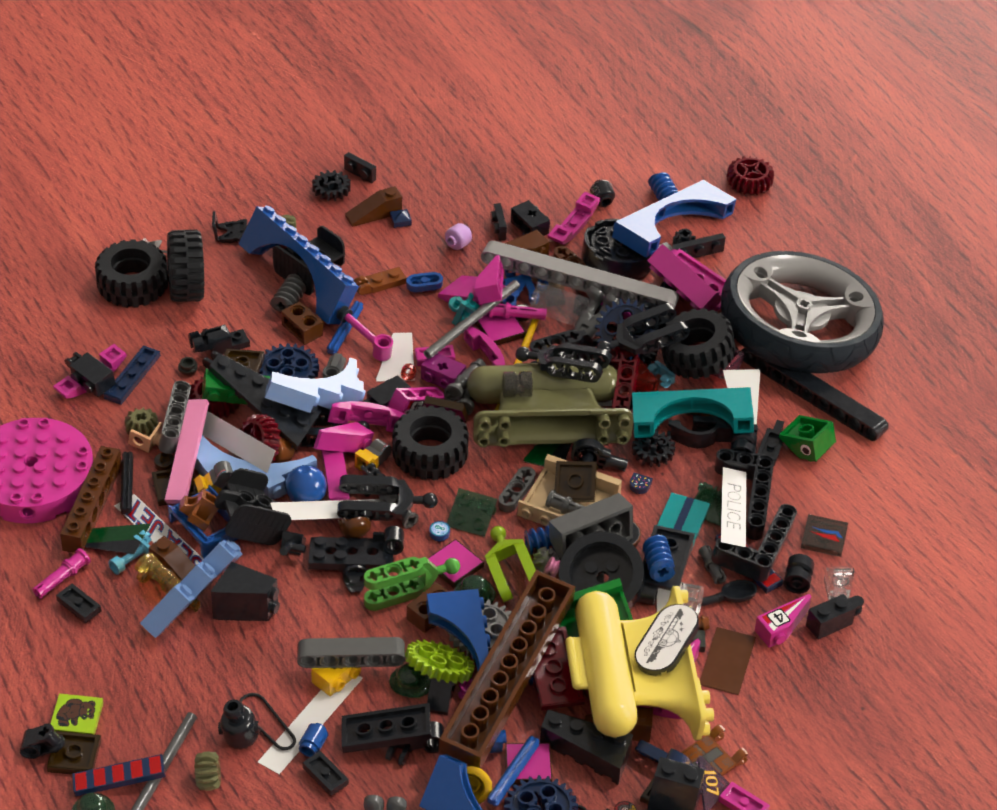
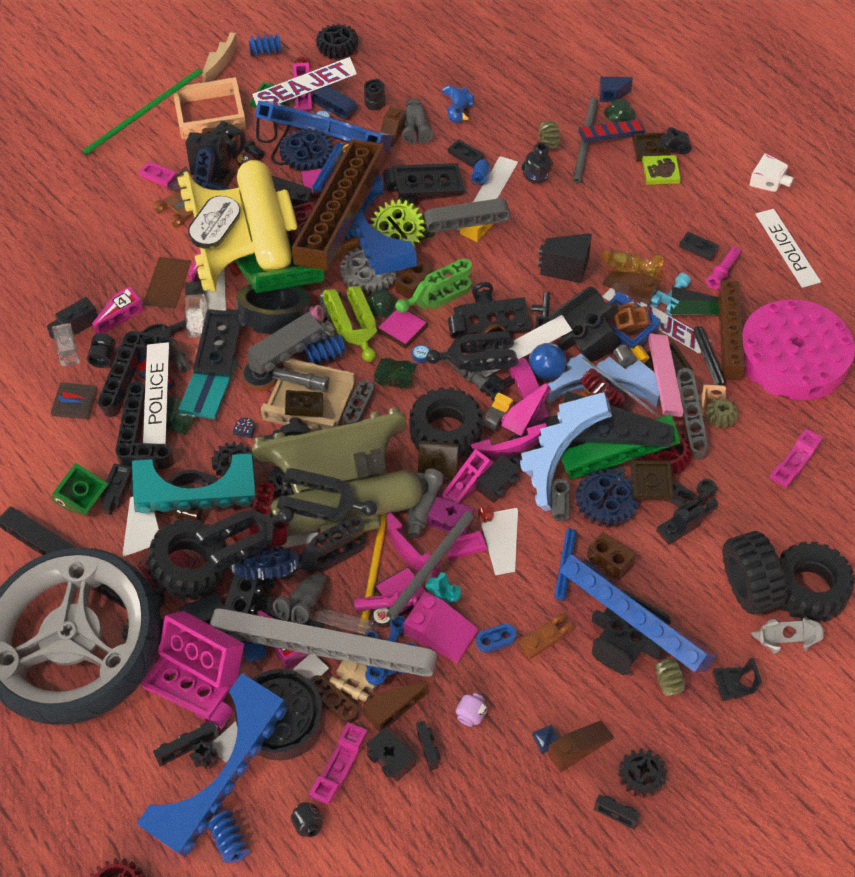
camera: 175 degrees right, 10 degrees up
black brick [64,352,116,397] -> none
dark blue tile [104,345,161,405] -> none
medium blue arch [140,540,243,638] -> none
black piece [239,693,296,750] -> none
dark grey piece [270,274,306,312] -> none
dark pink piece [336,306,393,361] -> none
dark pink slope [472,255,504,304] -> none
blue piece [643,535,675,582] -> none

